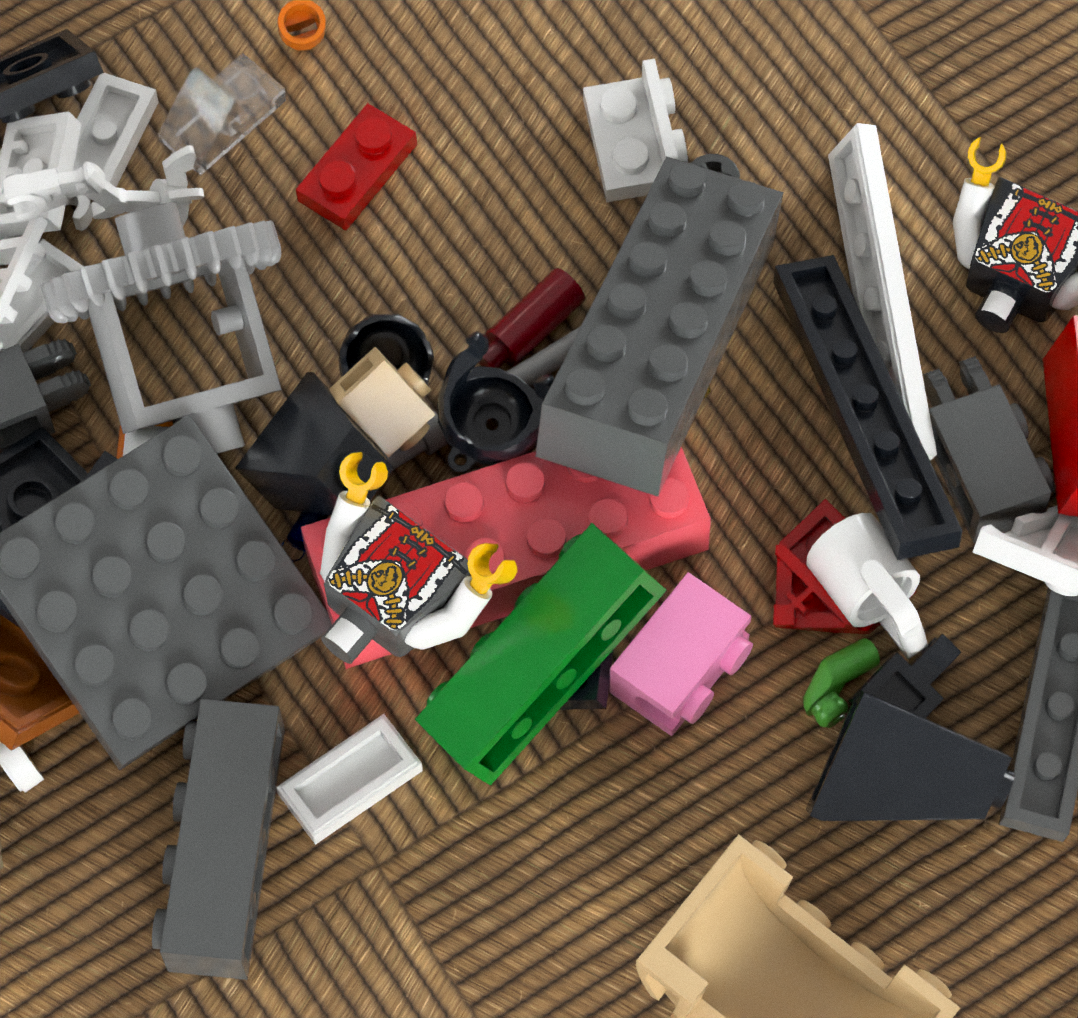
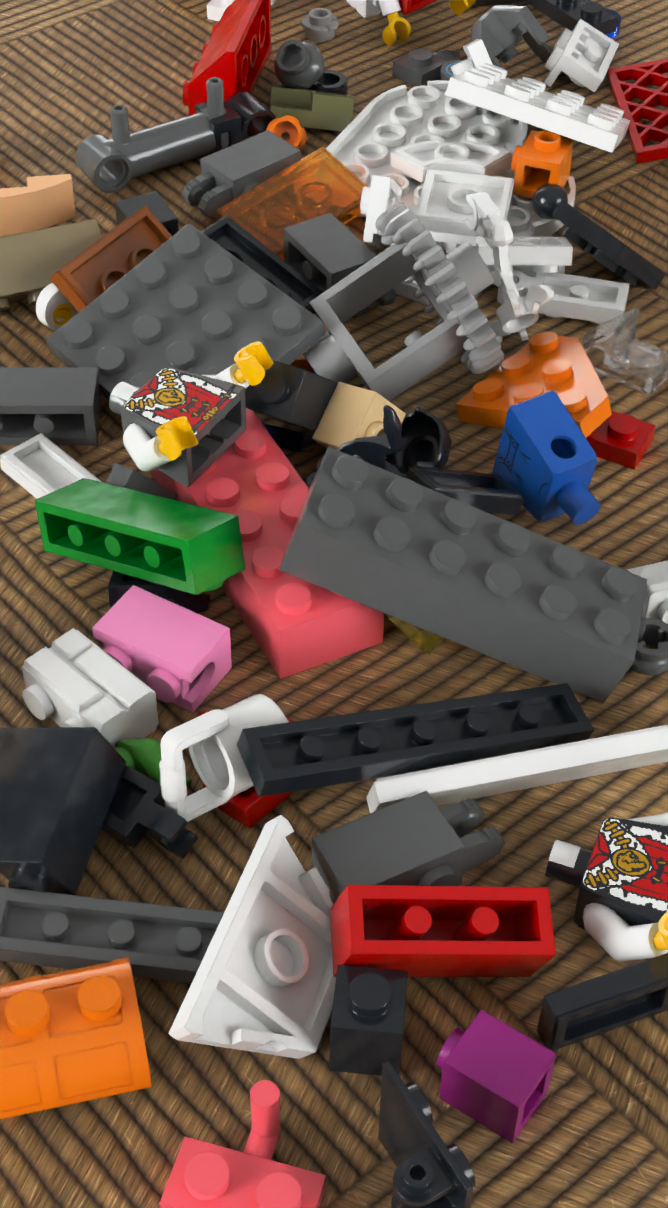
camera: 80 degrees right, 20 degrees down
none -> white brick [22,628,159,749]
none -> dark grey plate [106,462,178,500]
none -> black tile [406,466,524,515]
none -> orange plate [455,332,612,438]
none -> blue torso [492,390,600,525]

